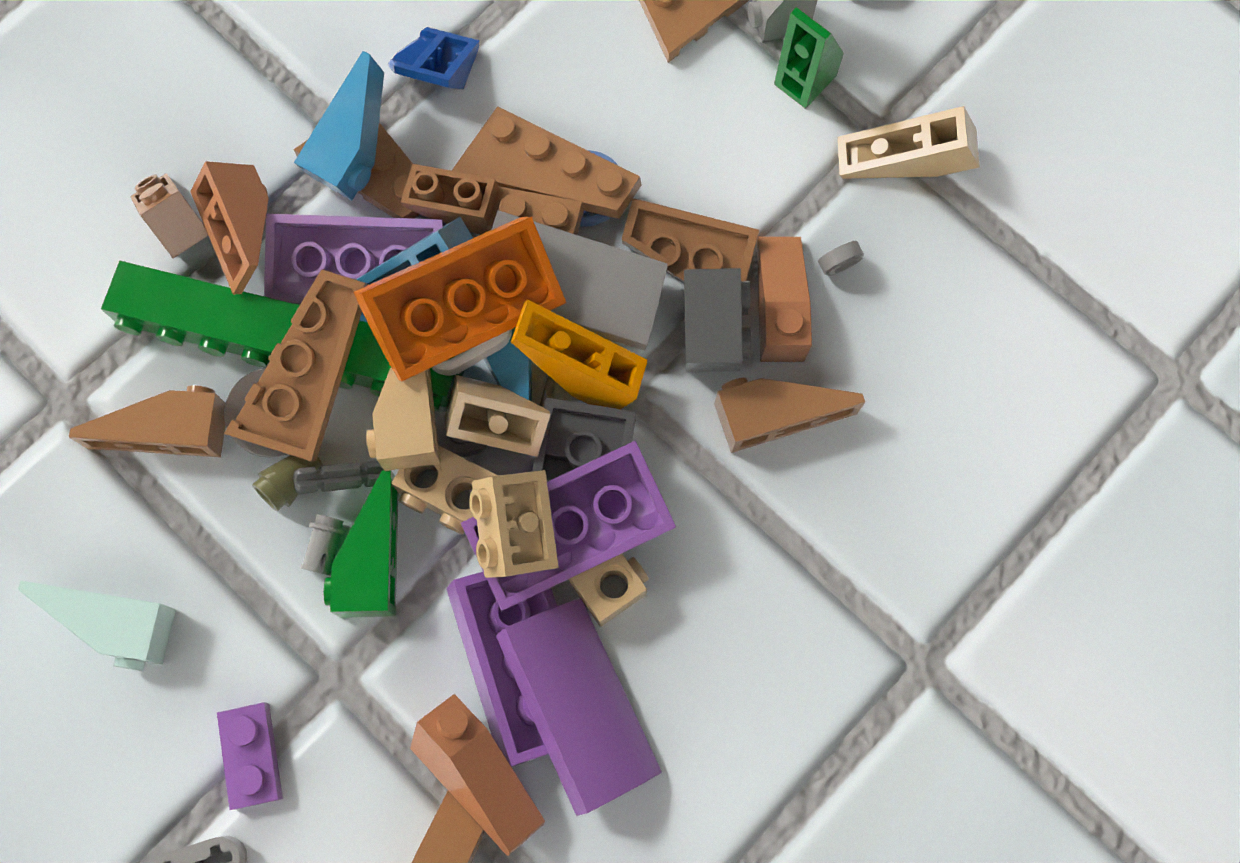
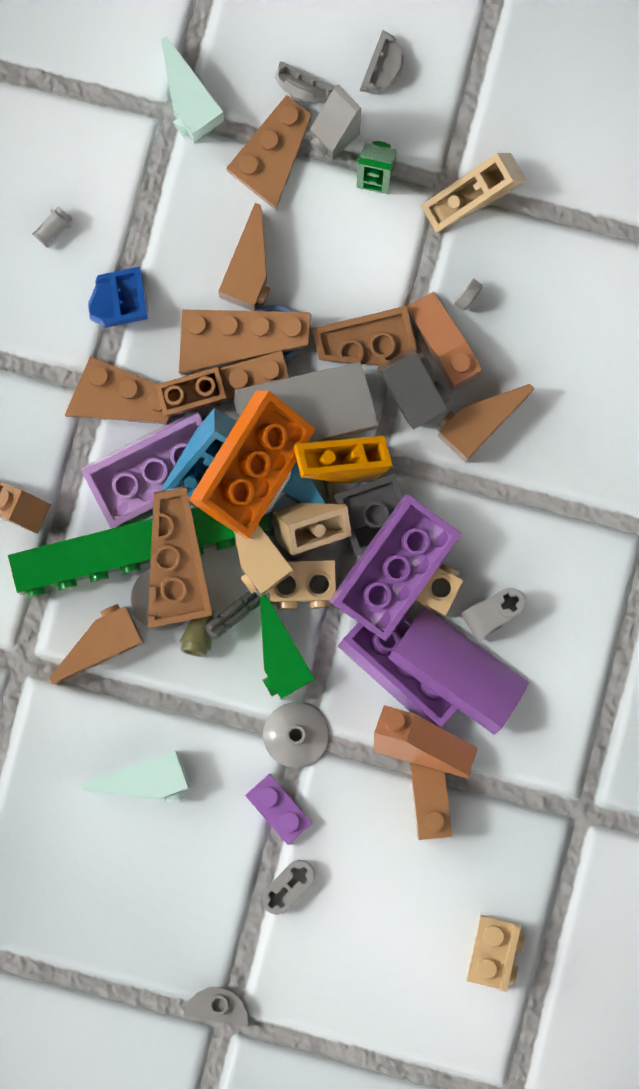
camera: 25 degrees left, 10 degrees up
nougat slope [190,161,269,294] -> none
dark azure slope [294,51,384,201] -> none
light grey pin [300,514,346,575] -> none
tan bracket [469,470,559,578] -> none
none -> medium nougat slope [218,203,270,311]
none -> light grey dish [263,702,328,768]
none -> light grey piece [461,588,525,641]

